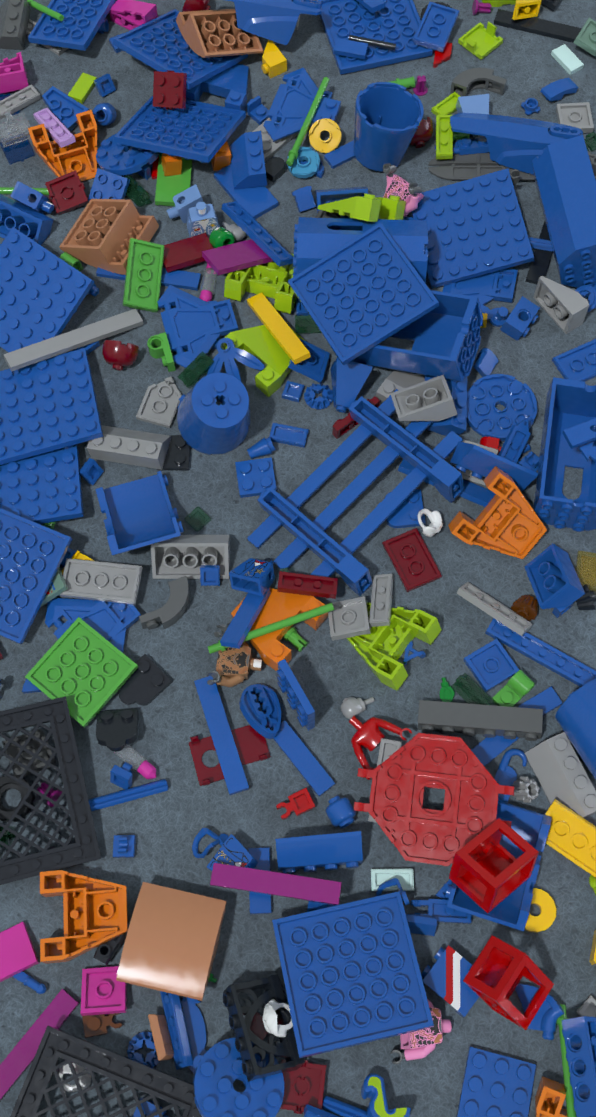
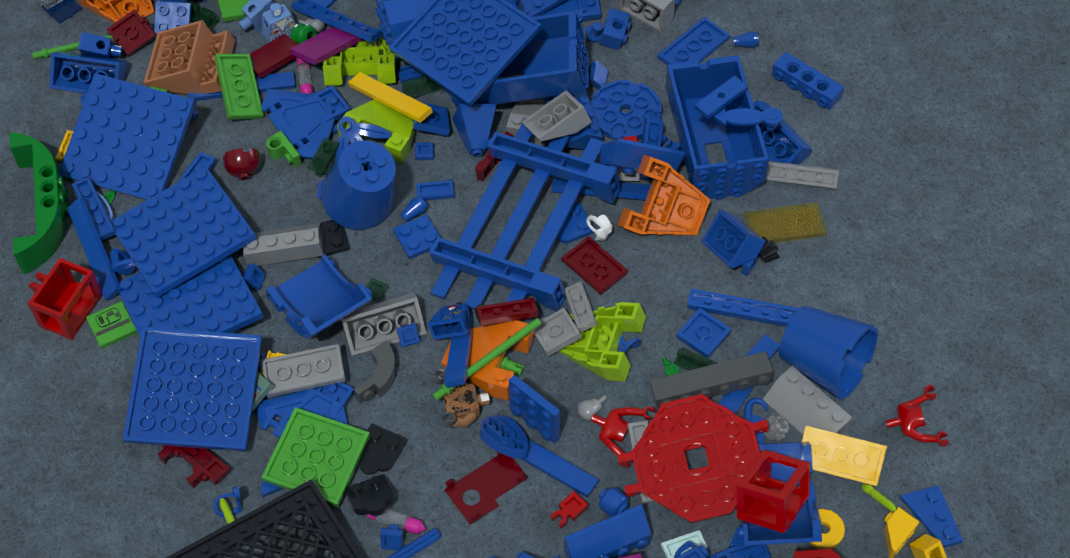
camera: 20 degrees left, 10 degrees down
light grey tile [3,308,143,372] -> none
light grey tile [136,376,182,428] -> none
blue tile [194,676,249,795] -> none
blue gear [304,382,333,409] -> none
light grey tile [457,582,532,636] -> none
bright green plate [491,670,535,707] -> none
reddish brown piece [511,594,538,621] -> none

